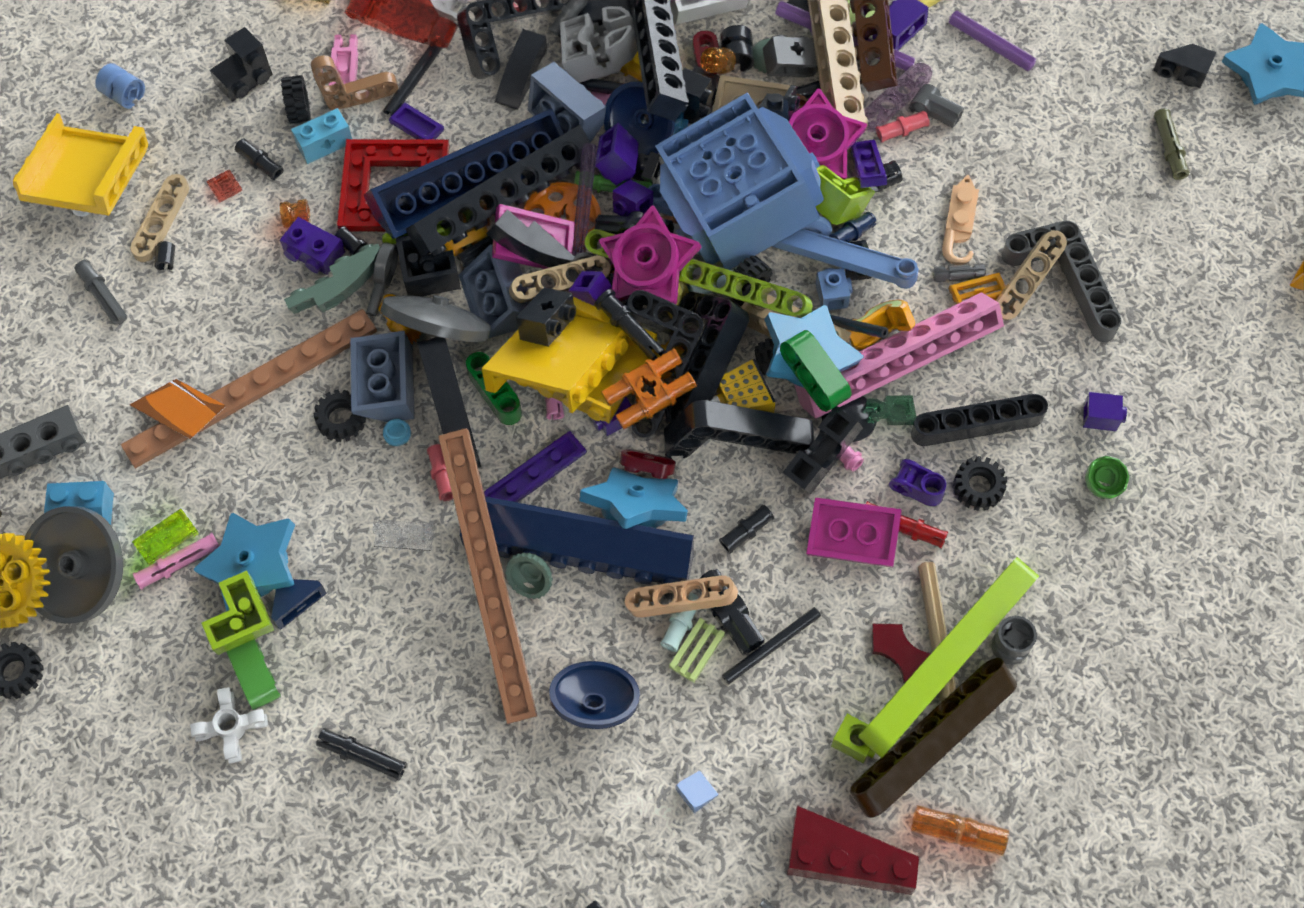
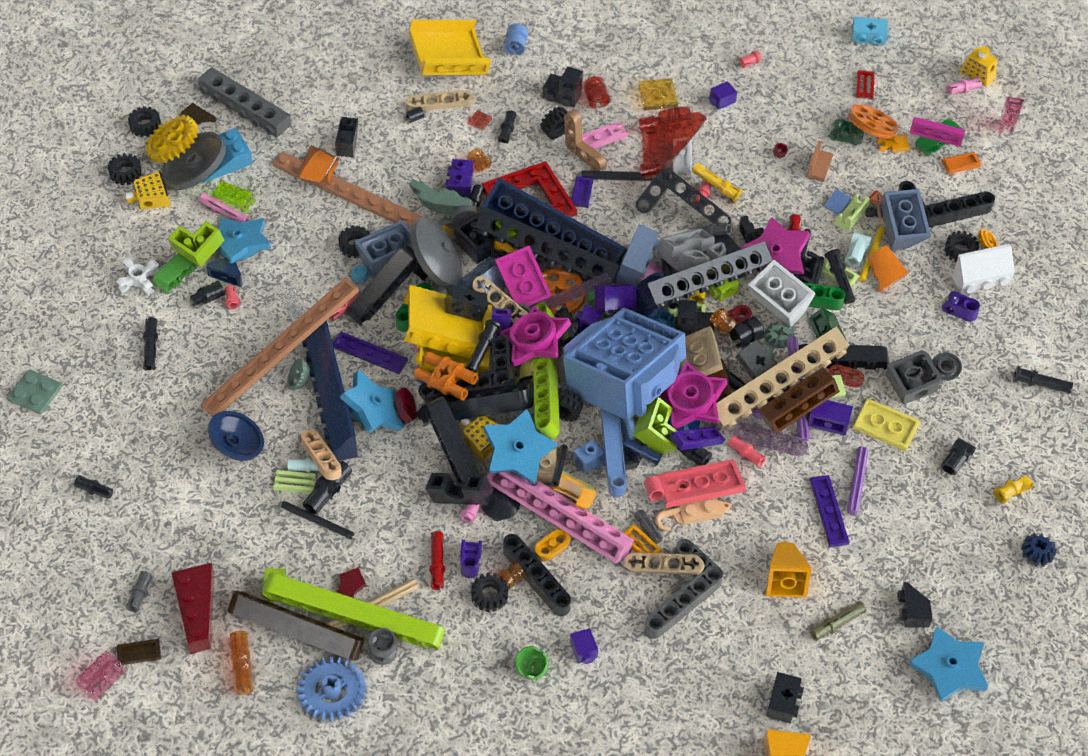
camera: 60 degrees right, 10 degrees down
dark grey axle [74,260,127,325] -> none
medium azure brick [291,108,352,164] -> none
slope [486,209,575,267] -> none
black slope [495,29,547,110] -> none
slope [676,771,718,813] -> none
black pin [719,505,775,554] -> none
black bracket [758,85,800,121] -> none
green beam [780,330,852,412] -> none
dark pink plate [806,497,902,568] -> none
clear green plate [865,395,917,425] -> none
dark grey piece [909,84,965,128] -> none
none -> yellow torso [125,171,170,210]
none -> black hinge [190,280,225,306]
none -> coral pin [224,285,240,309]
none -> medium blue gear [296,656,367,722]
none -> black slope [335,117,358,158]
none -> clear orange wheel [498,561,526,590]
none -> light orange plate [535,529,571,562]
none -> clear red wheel [583,76,610,109]
none -> coral hinge [644,459,746,508]
none -> sand green gear [764,322,794,348]
none -> light orange slope [766,541,811,598]
none -> black brick [766,672,804,724]
none -> dark purple tile [810,475,850,547]

